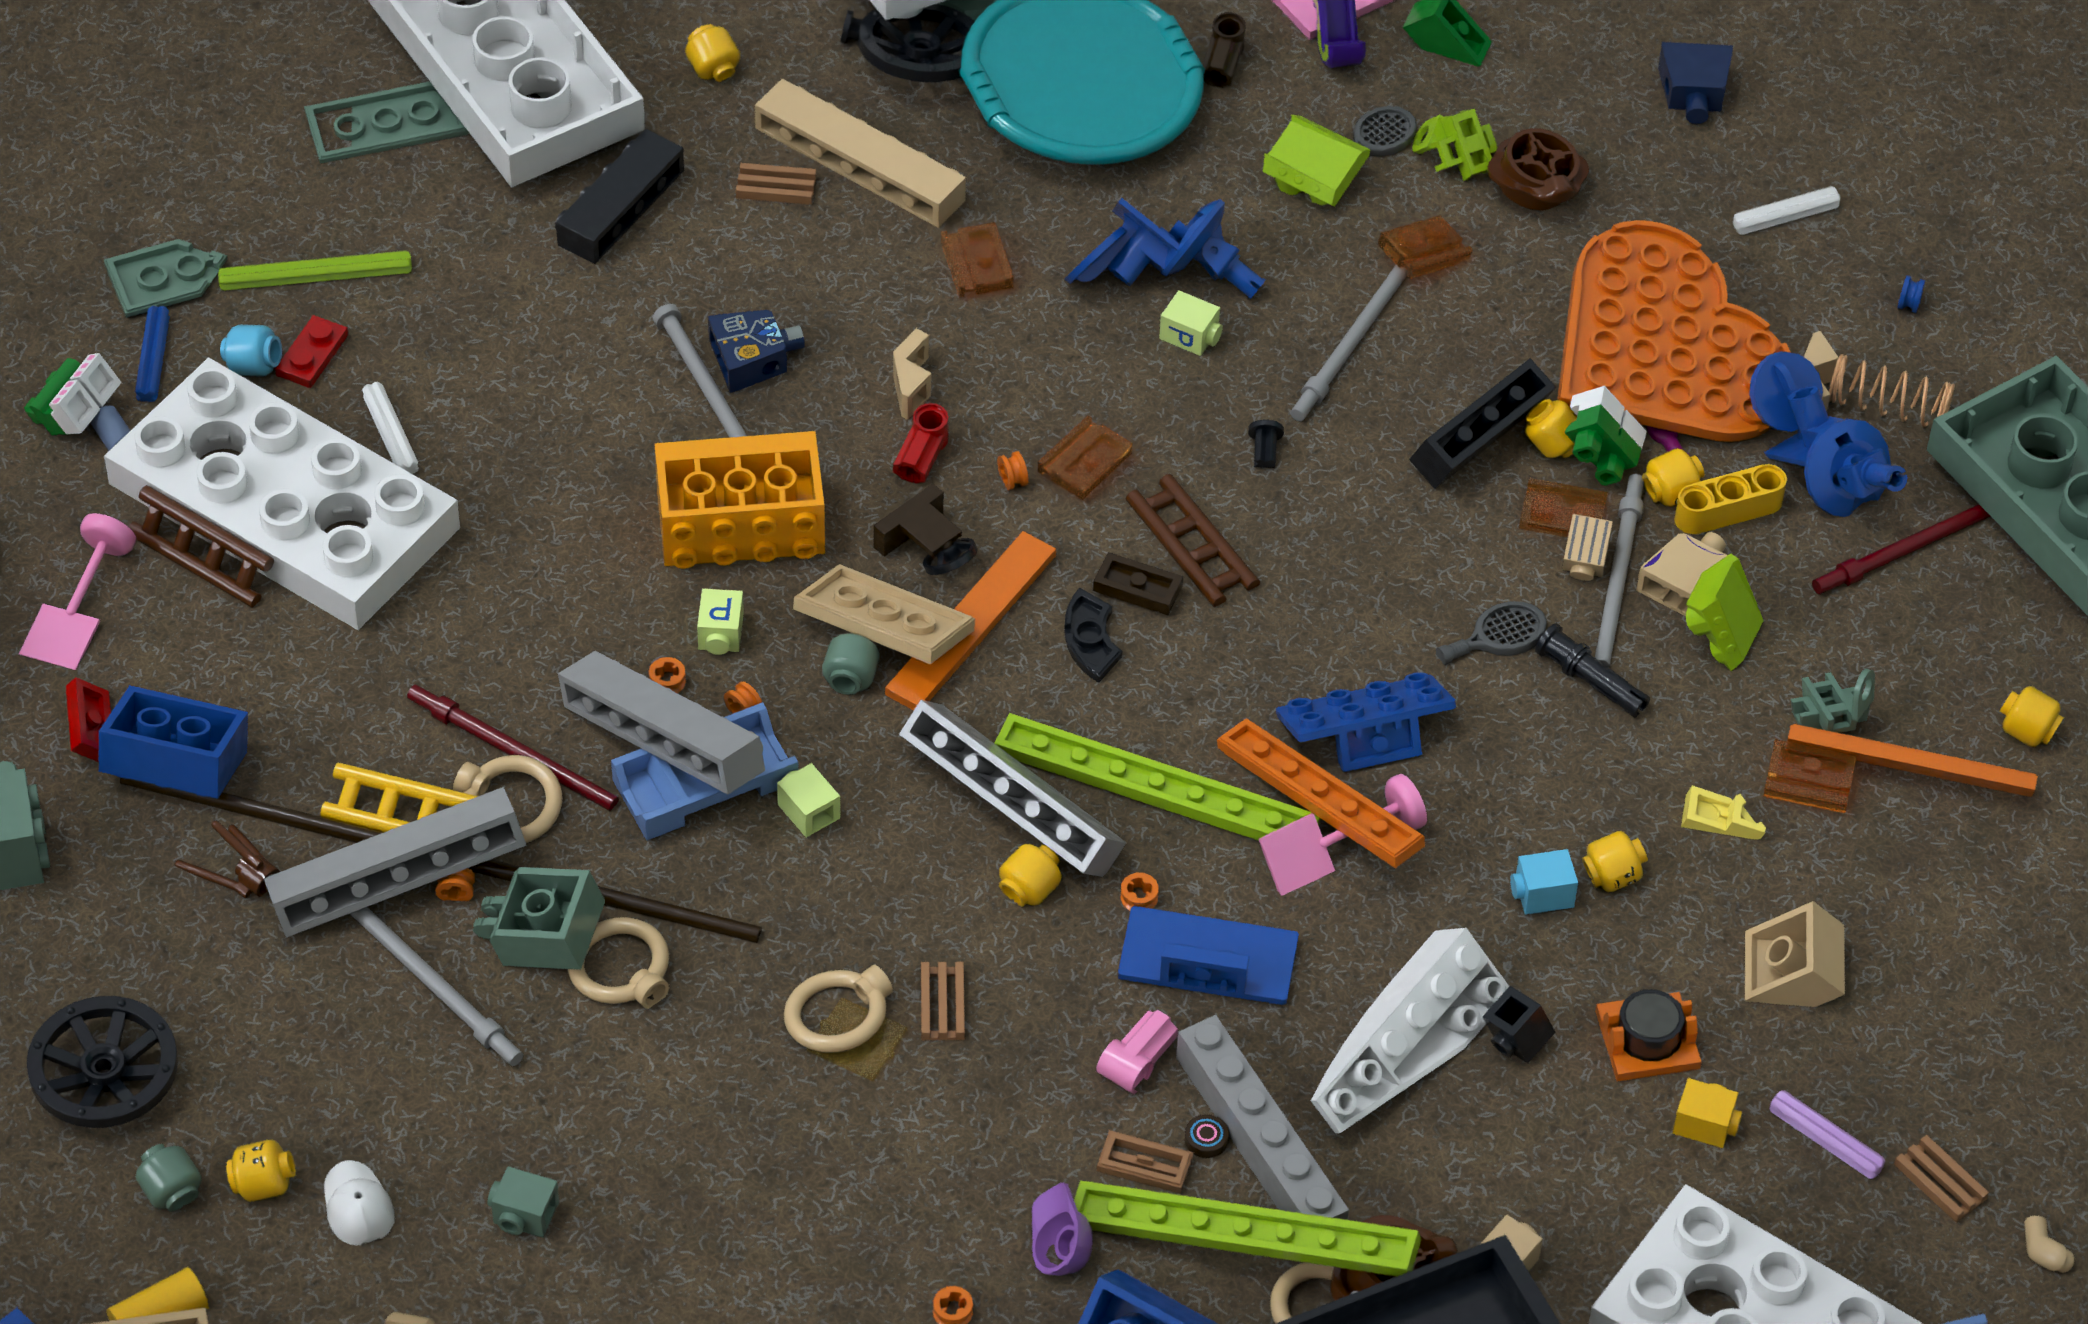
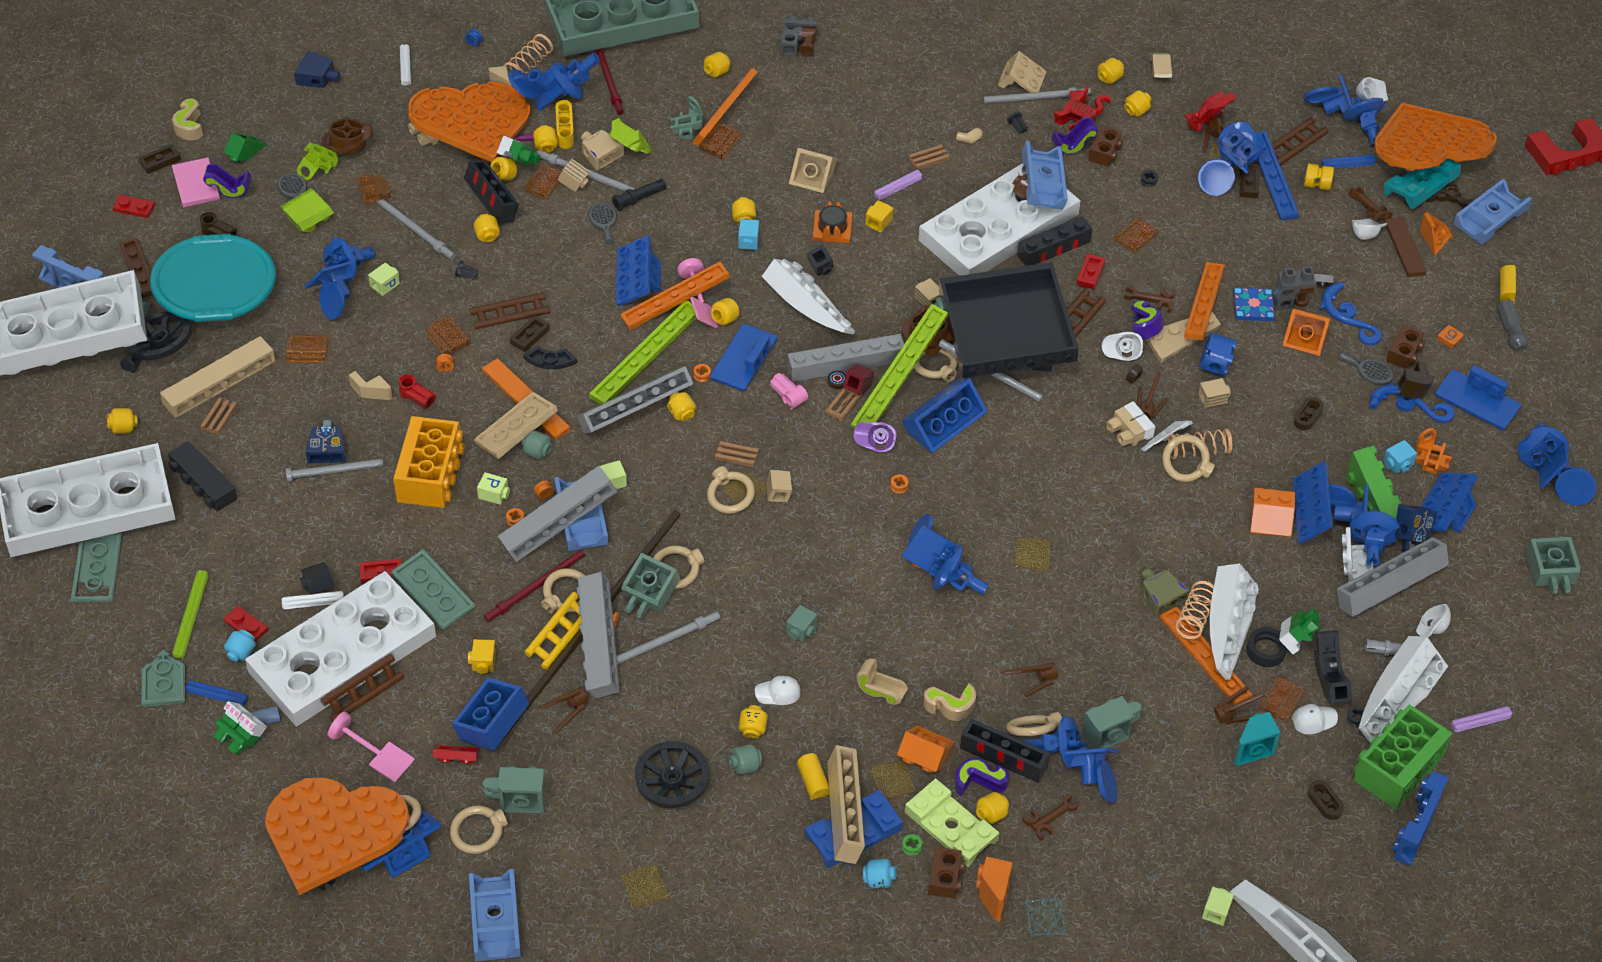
camera: 75 degrees left, 0 degrees up
dark brown piece [873,483,978,575] -> none
light yellow slope [1681,786,1766,840] -> none
none -> black brick [299,562,334,595]
none -> red plate [360,559,402,584]
none -> sand green tile [391,549,476,631]
none -> yellow brick [468,639,496,674]
none -> yellow head [474,214,500,242]
none -> yellow head [711,298,739,325]
none -> tan brick [766,470,792,502]
none -> dark red brick [843,364,875,395]

